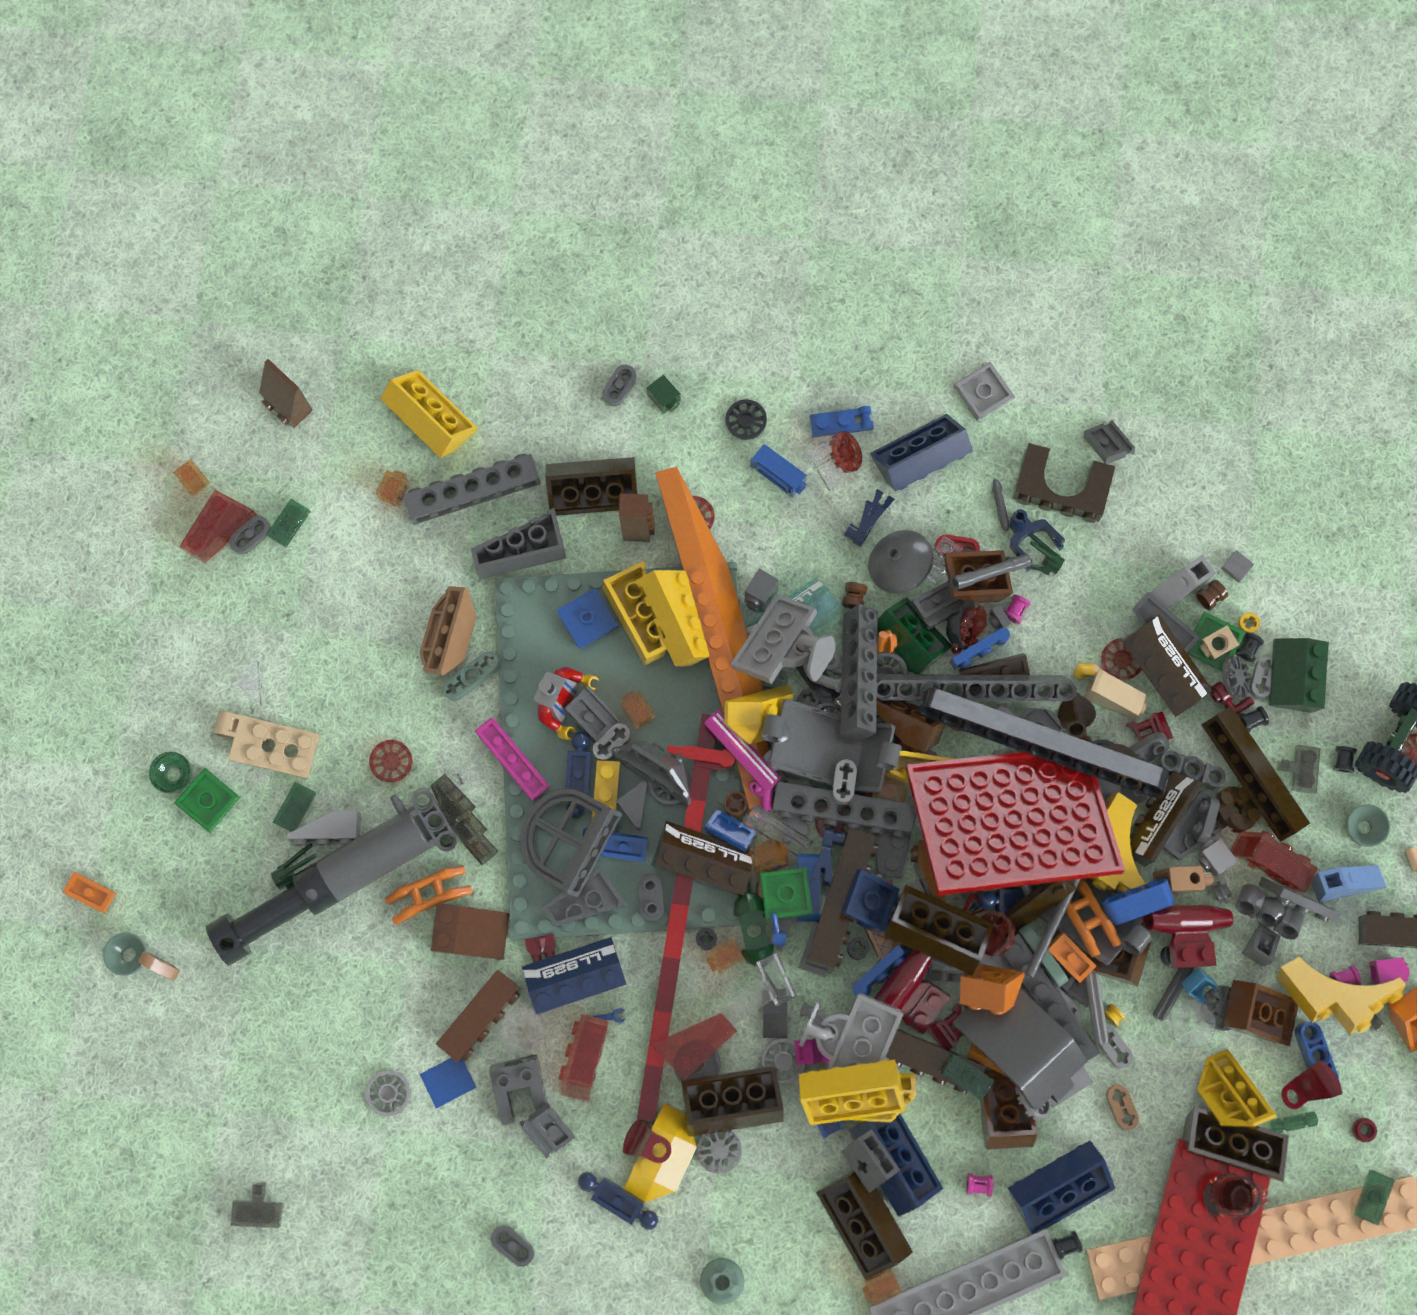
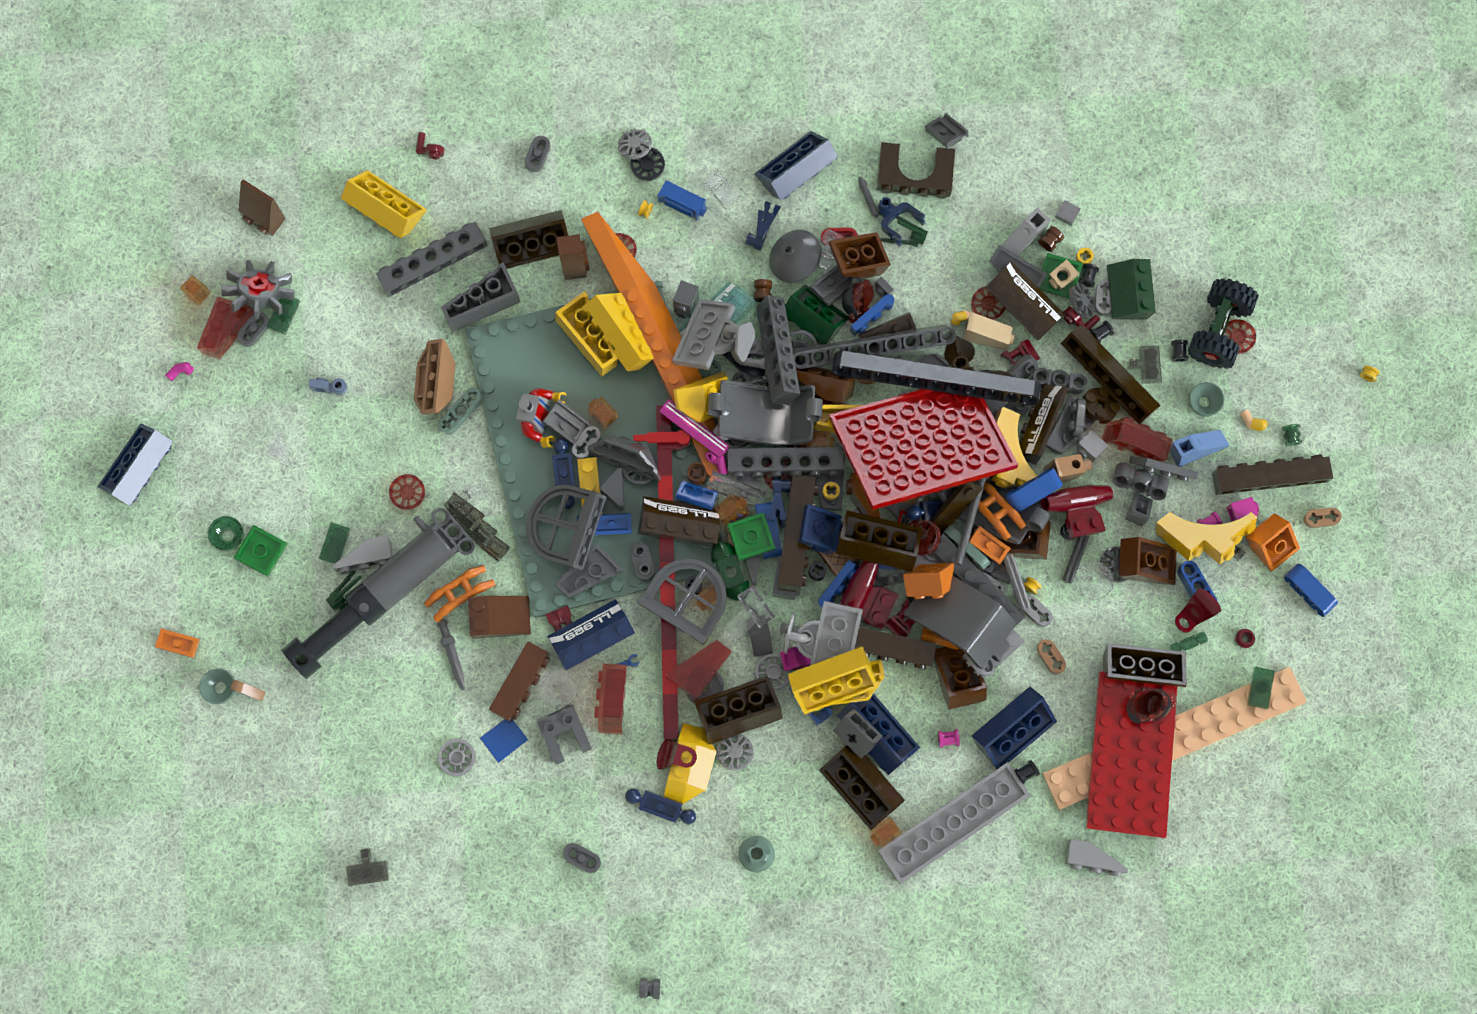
camera: 15 degrees left, 0 degrees up
tan hinge [213,711,320,779] -> none
clear orange brick [376,470,410,507] -> none
dark pink tile [474,717,551,802] -> none
dark grey plate [519,1102,575,1158] -> none
blue plate [556,588,619,650] -> none
dark green brick [646,374,681,414] -> none
blue hand [771,913,786,946] -> none
blue plate [810,406,874,438] -> none
clear red wheel [829,431,862,473] -> none
light grey beam [832,759,857,805] -> none
orange plate [877,630,897,653] -> none
clear green plate [941,1053,995,1101] -> none
dark grey piece [950,554,1031,590] -> none
light grey tile [953,362,1015,421] -> none
dark pink bush [1004,594,1030,624] -> none
dark azure piece [1181,967,1219,1004] -> none
yellow wedge [1197,1049,1276,1126] -> none
dark grey plate [1212,881,1232,904] -> none
none -> slope [97,423,173,506]
none -> dark pink arm [165,362,194,381]
none -> dark grey gear [221,260,295,319]
none -> sand blue plate [308,377,348,395]
none -> dark red plate [416,132,445,160]
none -> dark grey sword [437,619,465,690]
none -> light grey wheel [618,128,652,159]
none -> dark grey window [637,559,727,645]
none -> yellow bush [638,200,654,219]
none -> yellow bush [822,482,840,501]

